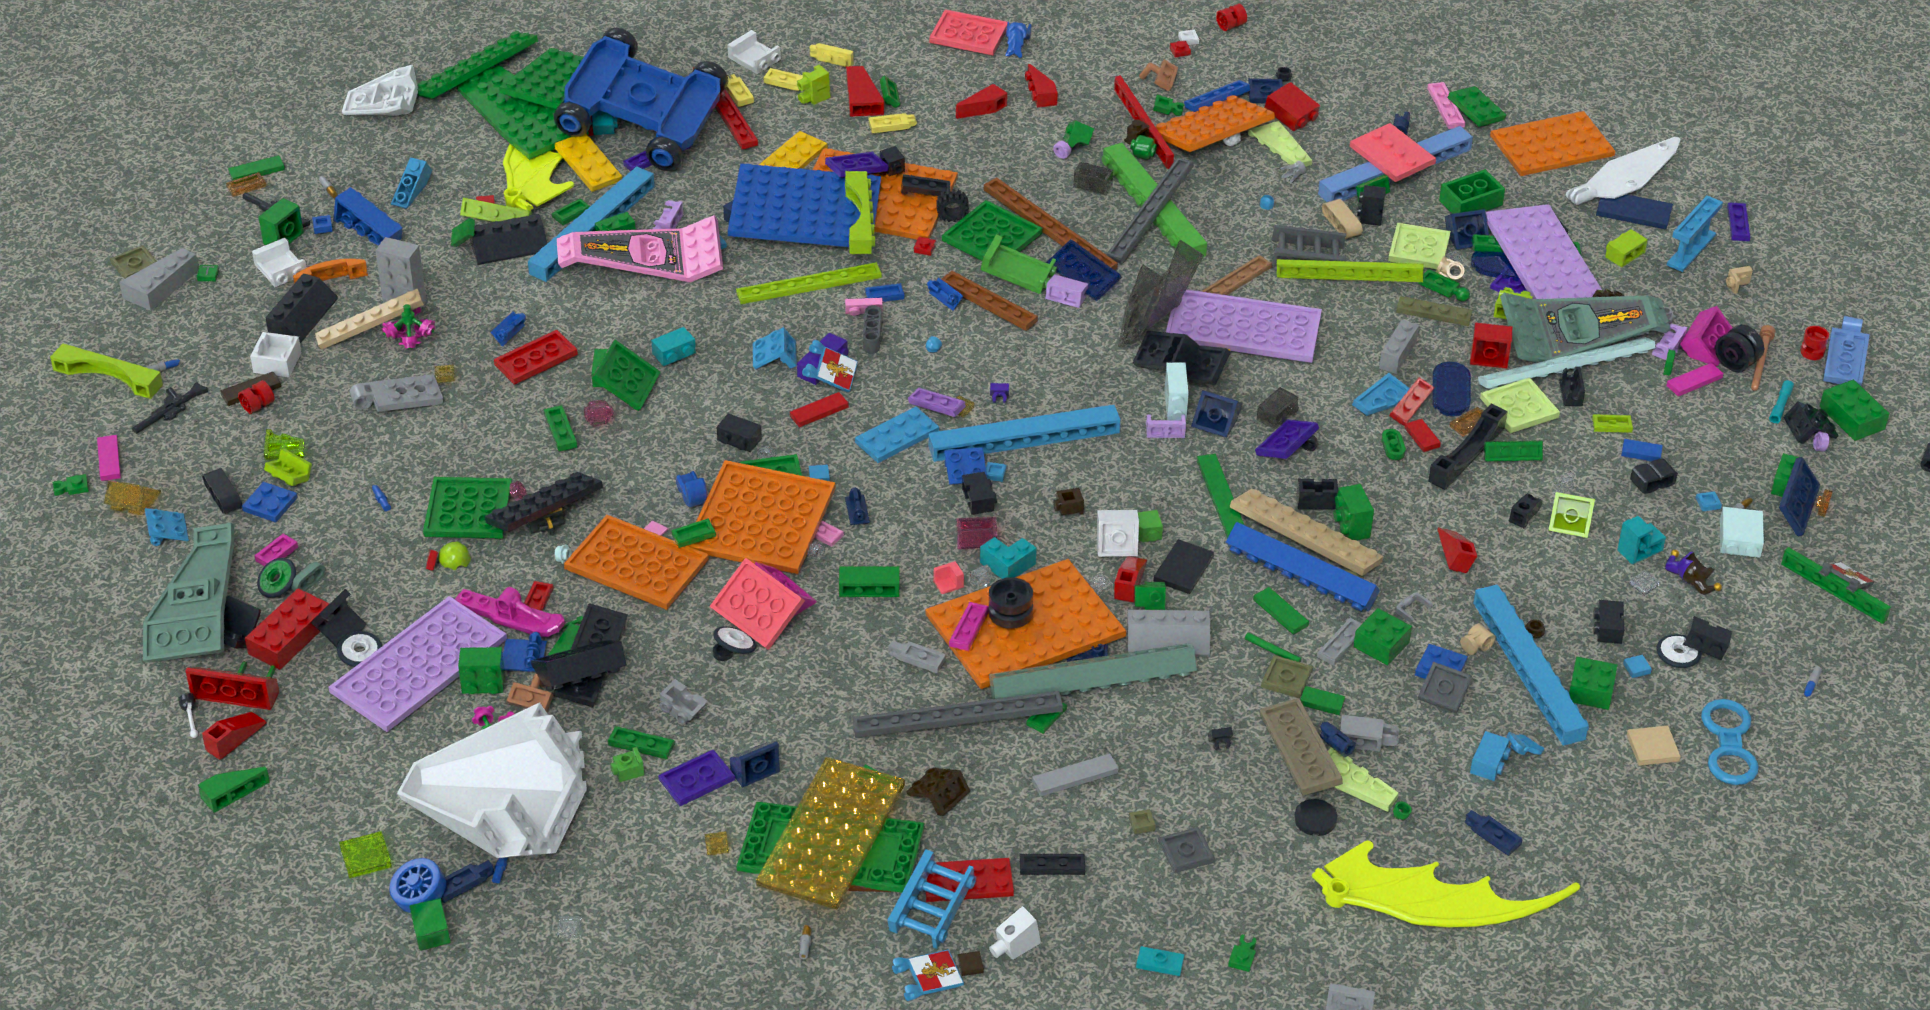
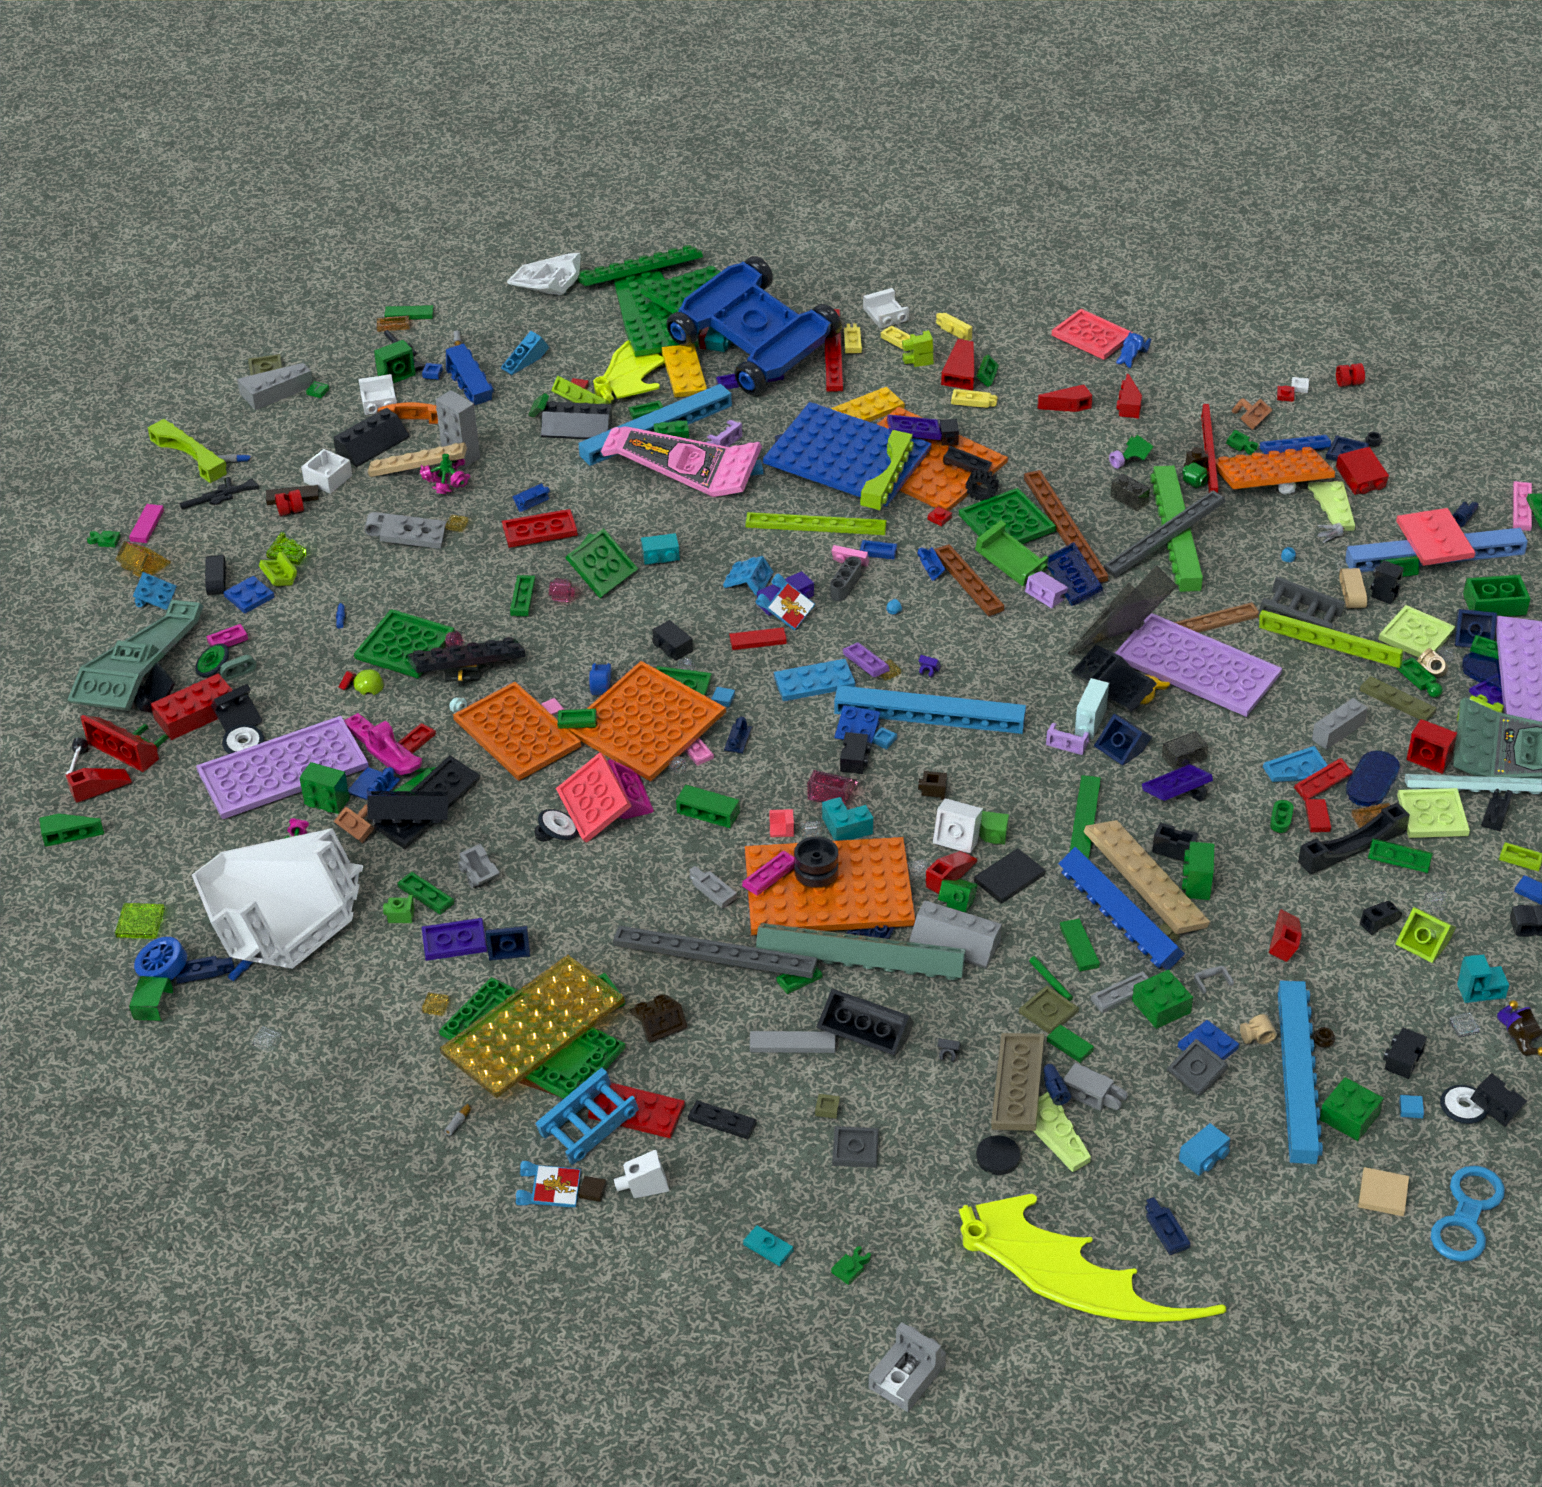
camera: 25 degrees right, 0 degrees up
green hinge [1393,801,1412,820] -> none
dark azure animal [1506,732,1544,755] -> none
none -> black slope [816,989,914,1056]

